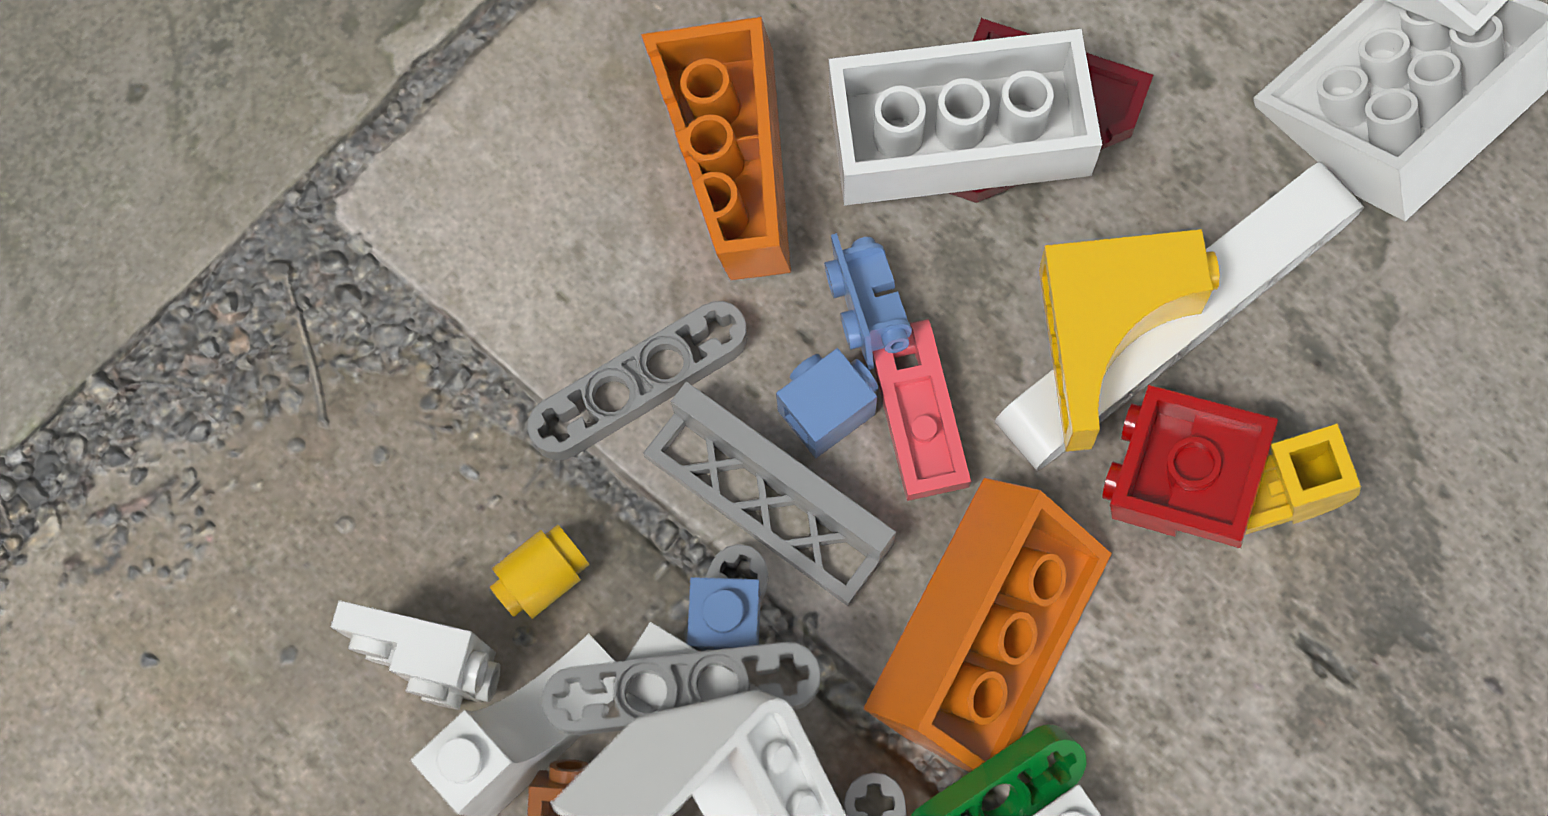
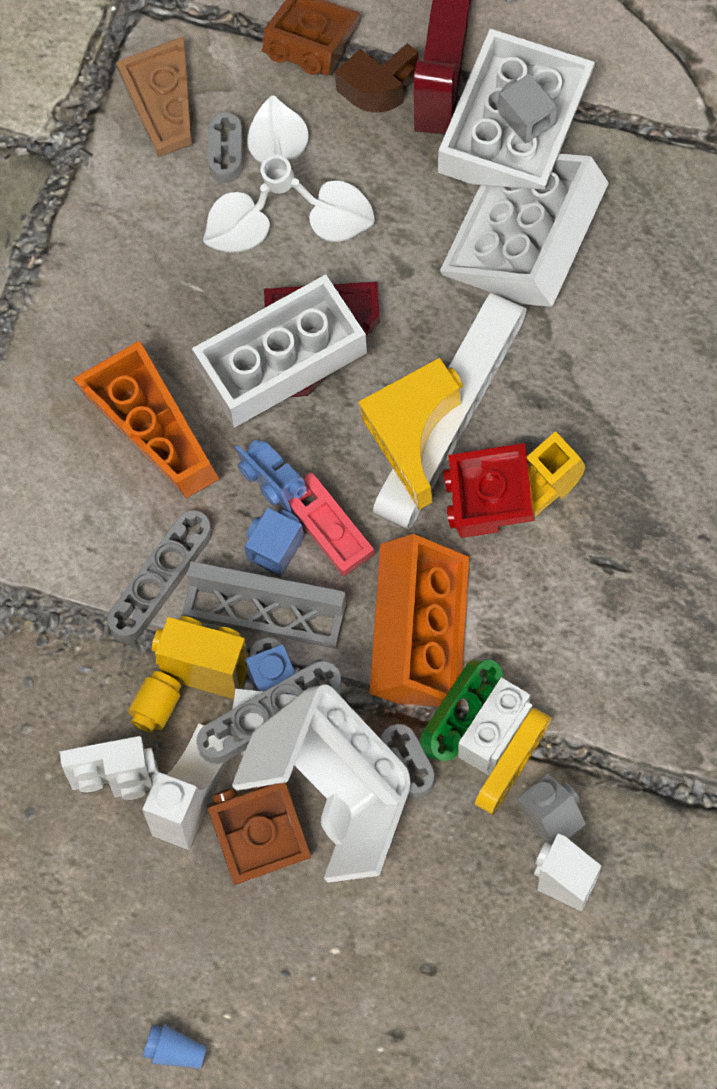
camera: 25 degrees left, 5 degrees down
none -> yellow brick [152,616,249,699]

